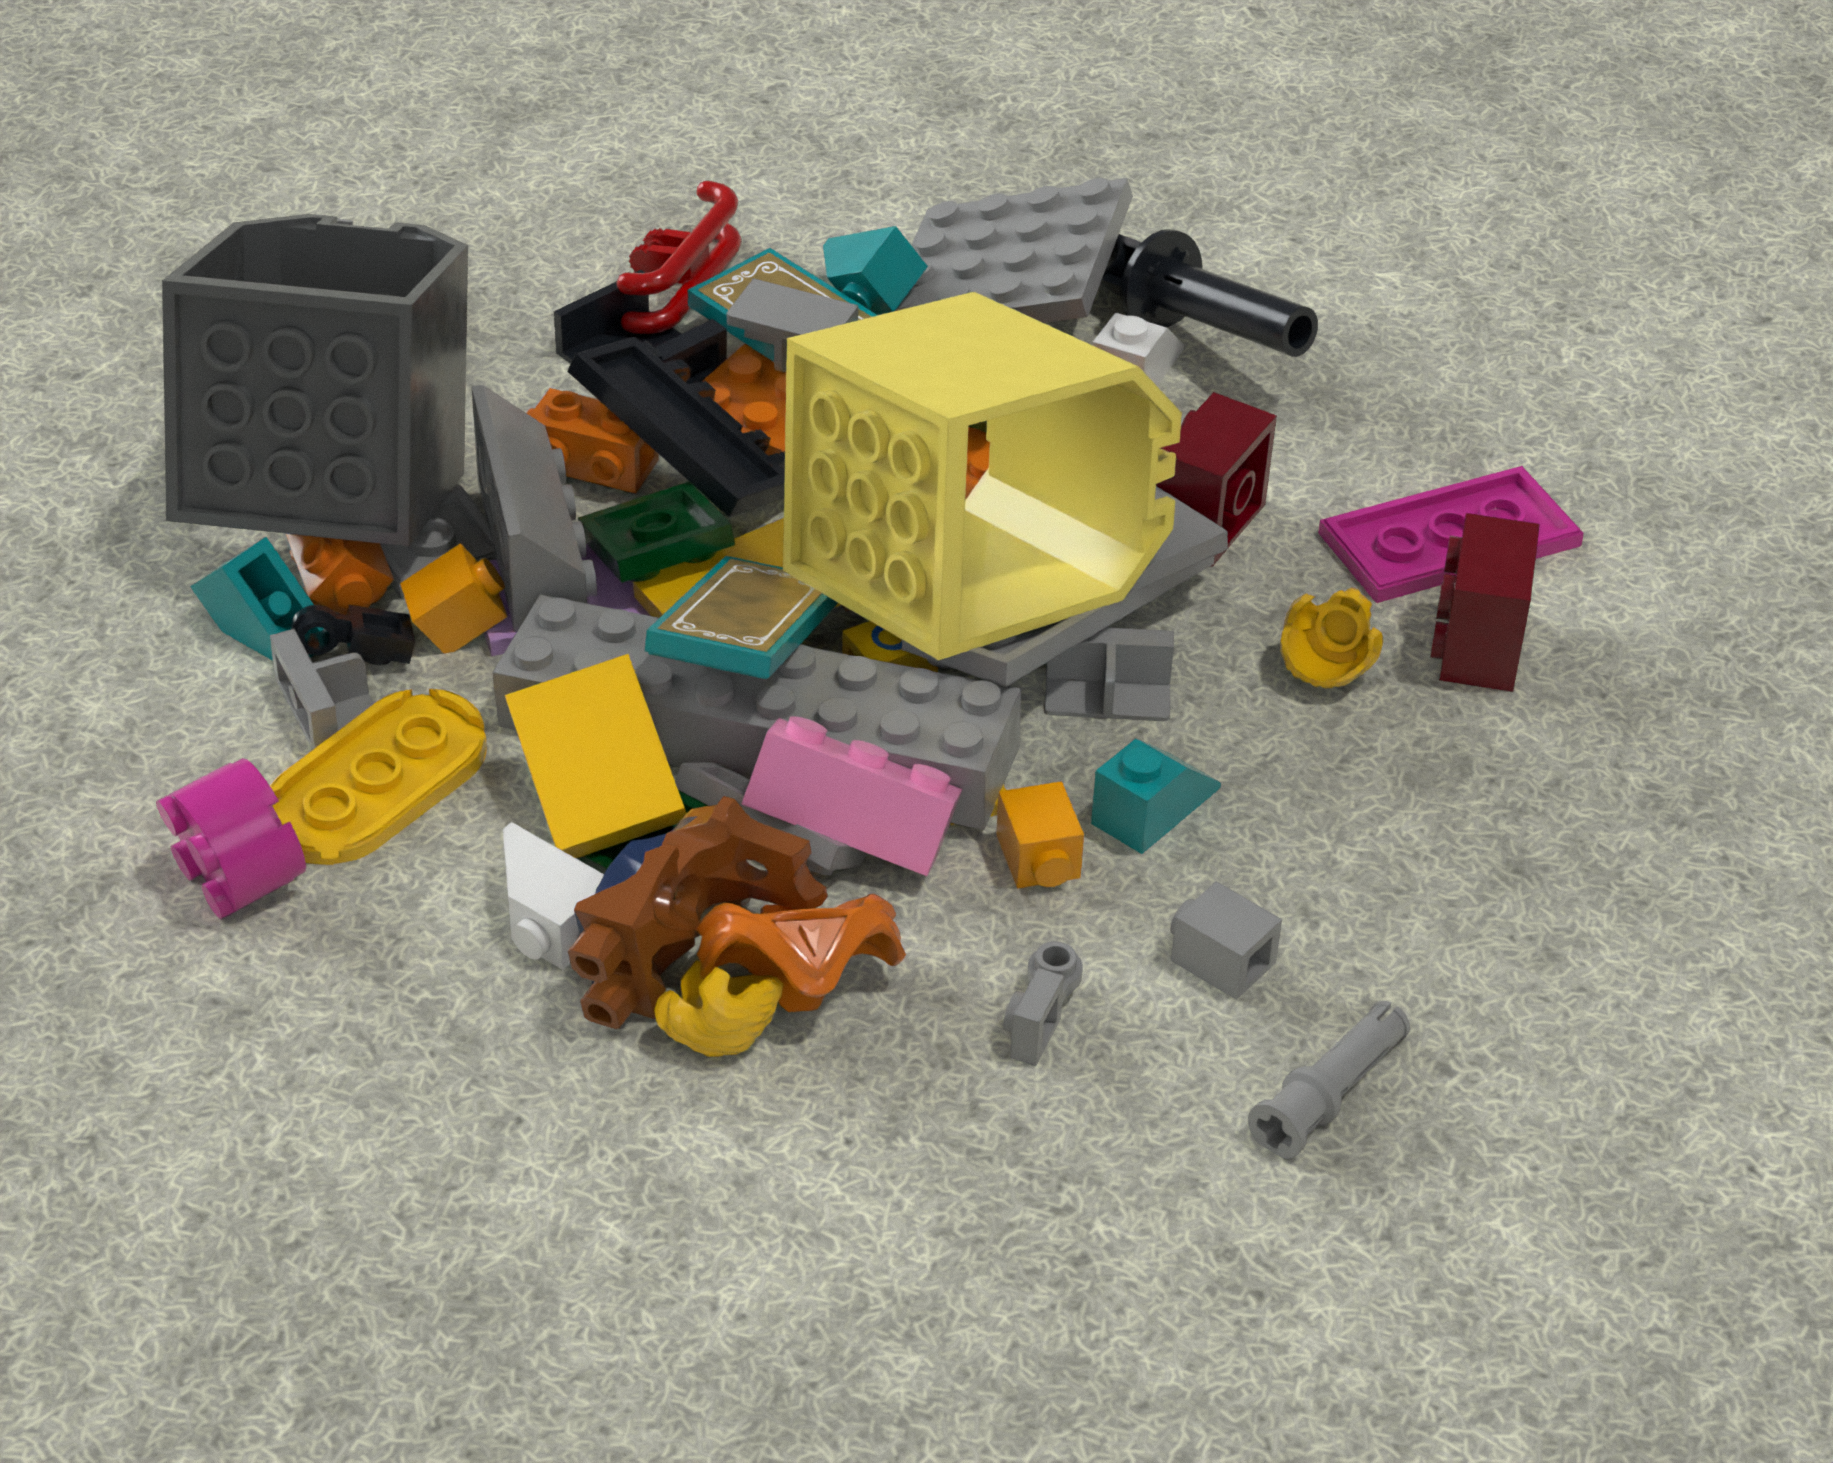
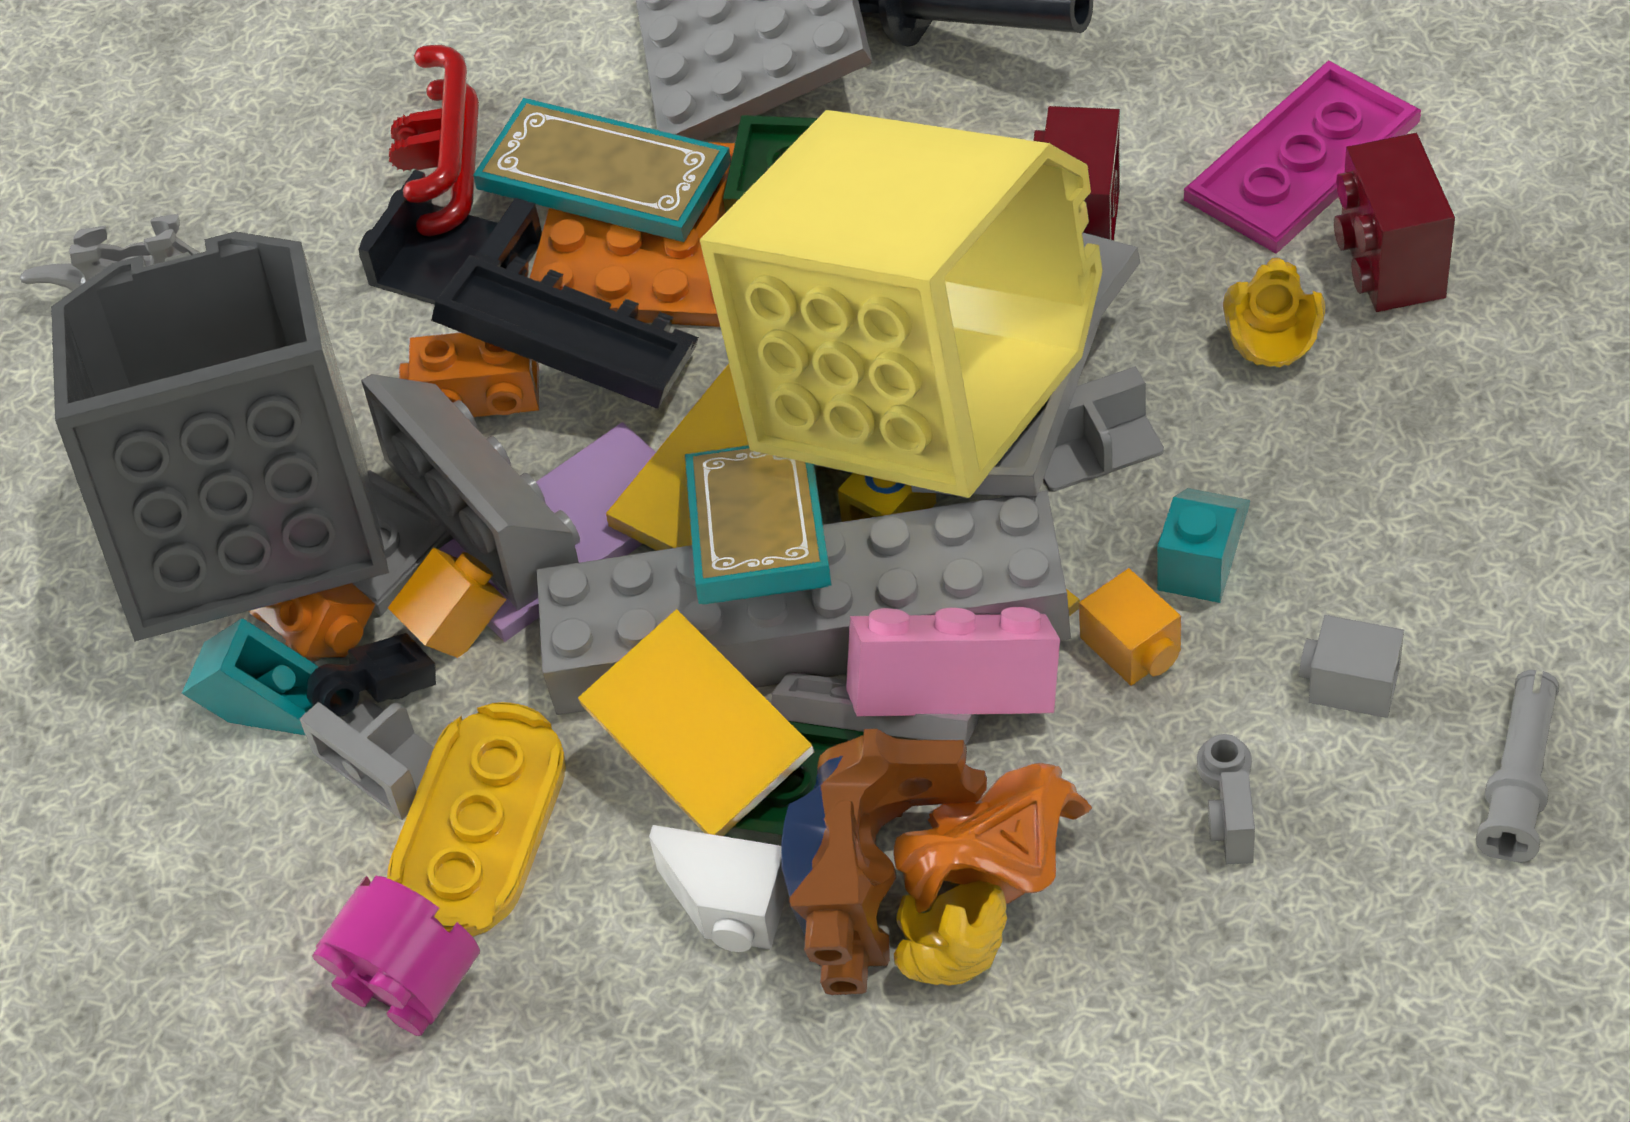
camera: 15 degrees left, 10 degrees up
dark green plate [578,482,735,583] -> none
light grey panel [727,278,858,372] -> none
teal slope [823,226,928,315] -> none
white slope [1093,313,1184,386] -> none

